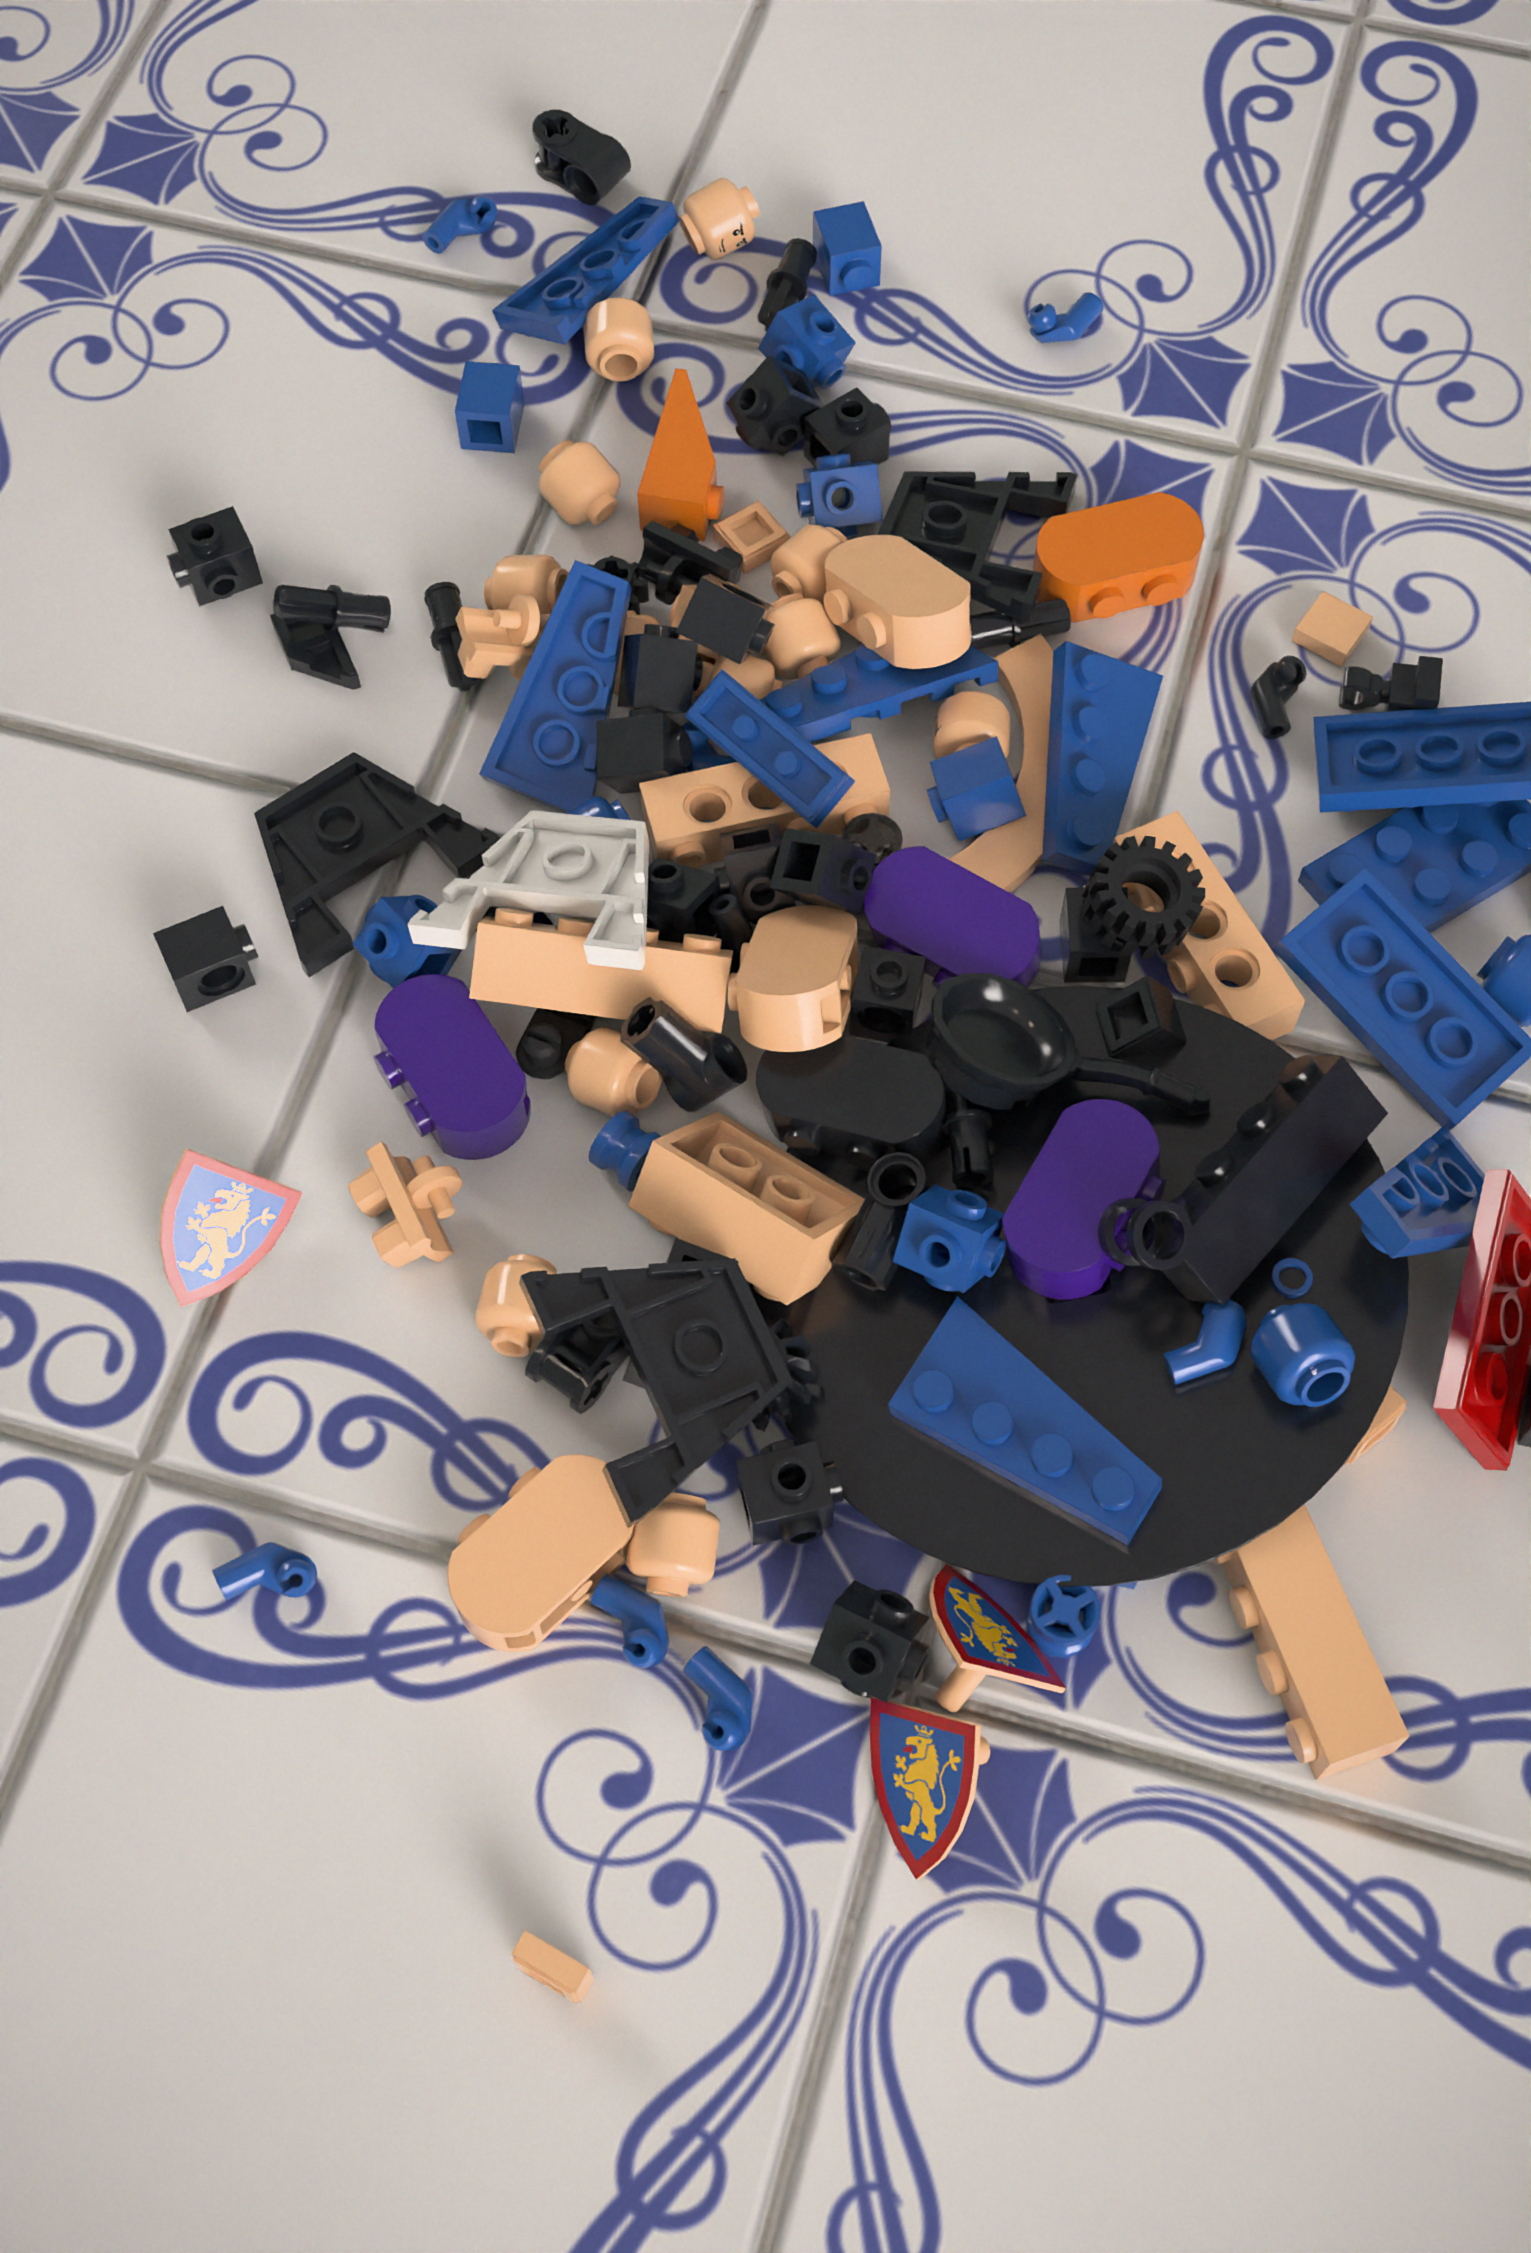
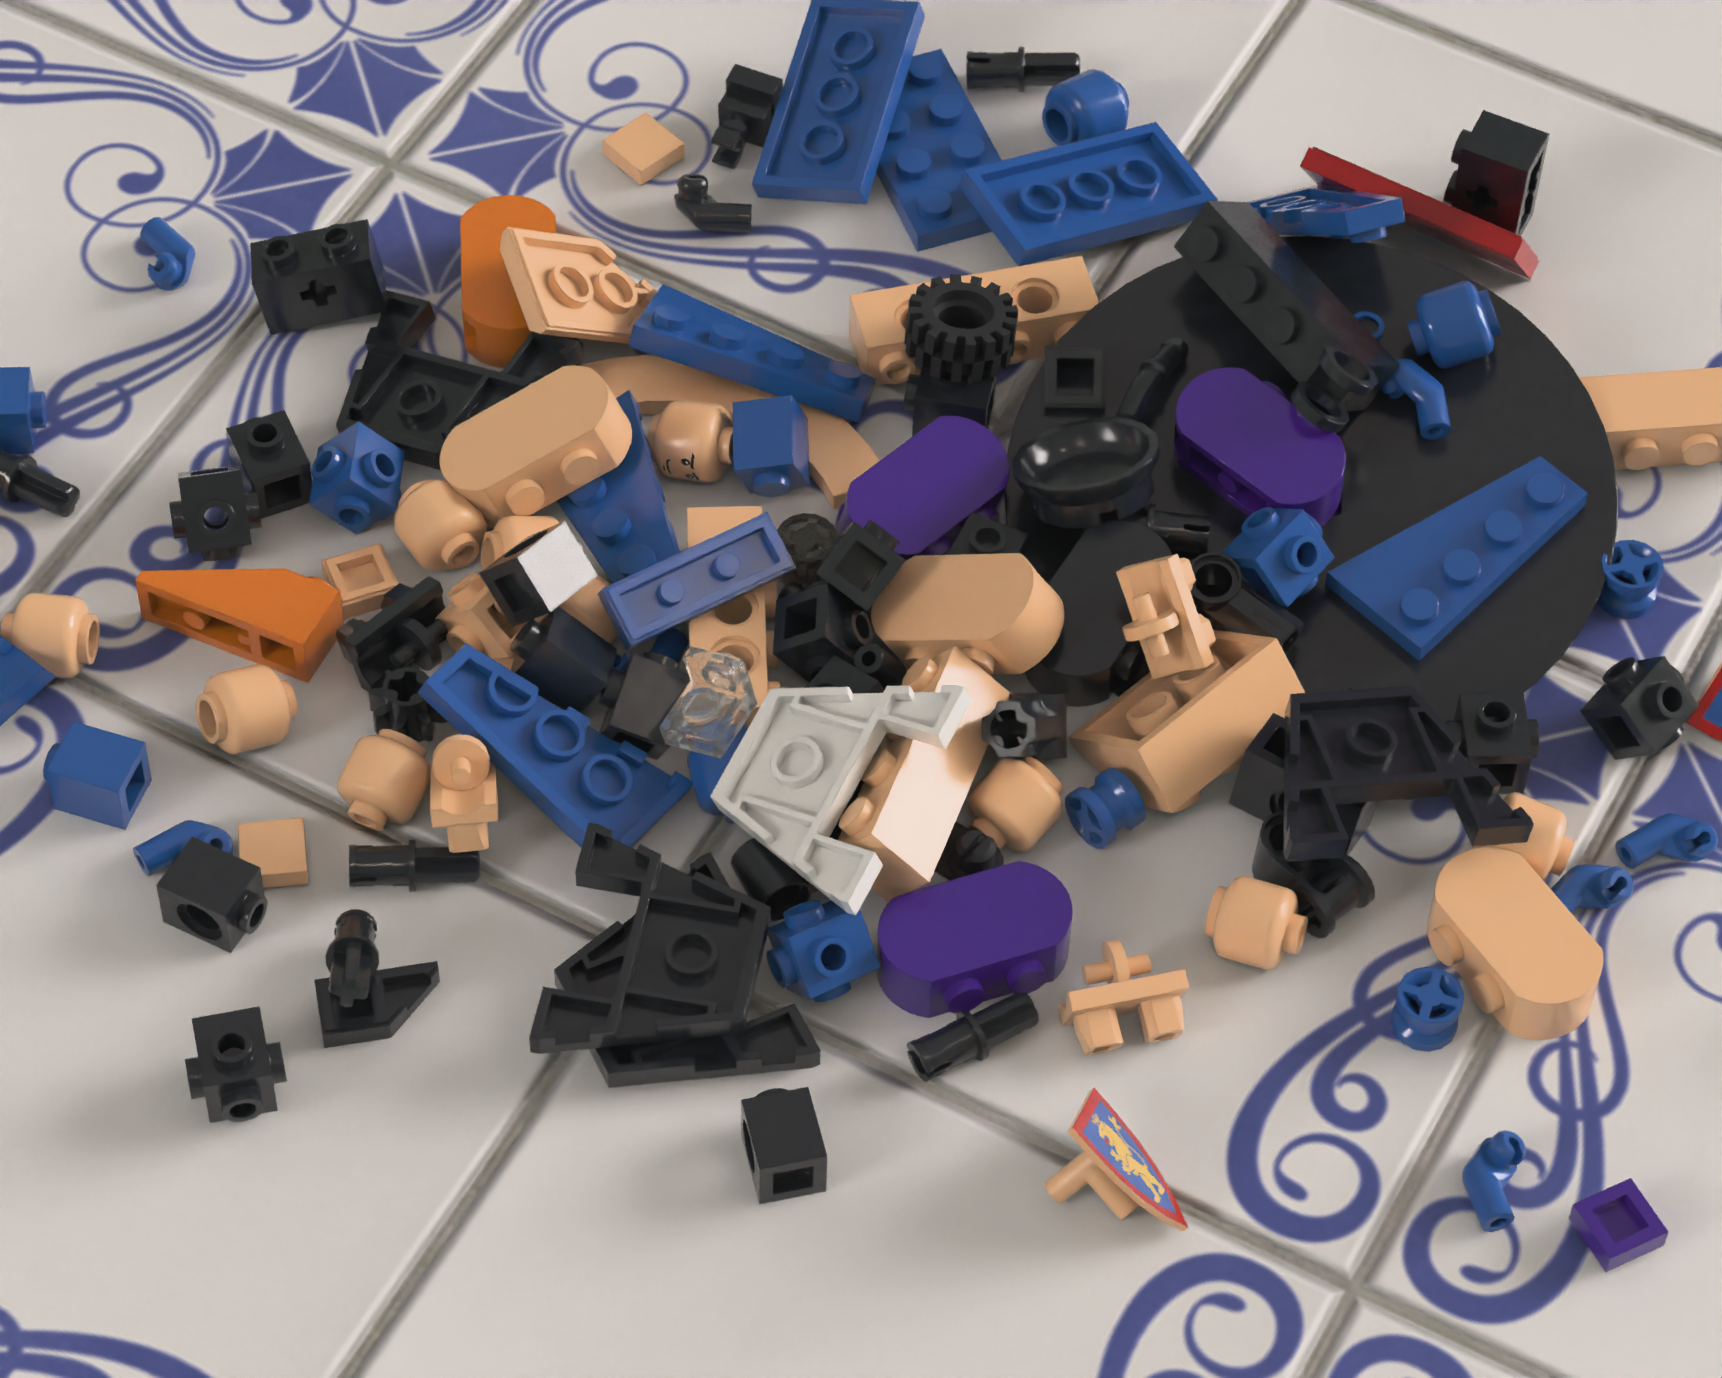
camera: 80 degrees left, 10 degrees down
blue brick [758,294,856,389] -> none
shield [929,1564,1066,1712] -> none
none -> blue arm [133,820,233,876]
none -> black brick [156,837,268,953]
none -> light nougat tile [238,817,309,888]
none -> black brick [250,219,387,335]
none -> light nougat tile [499,227,657,344]
none -> black wing [529,823,771,1054]
none -> clear bracket [660,646,757,759]
none -> black axle [907,993,1039,1082]
none -> light nougat hips [1116,554,1216,680]
none -> blue wheel [1391,967,1464,1052]
none -> dark purple plate [1569,1178,1668,1272]

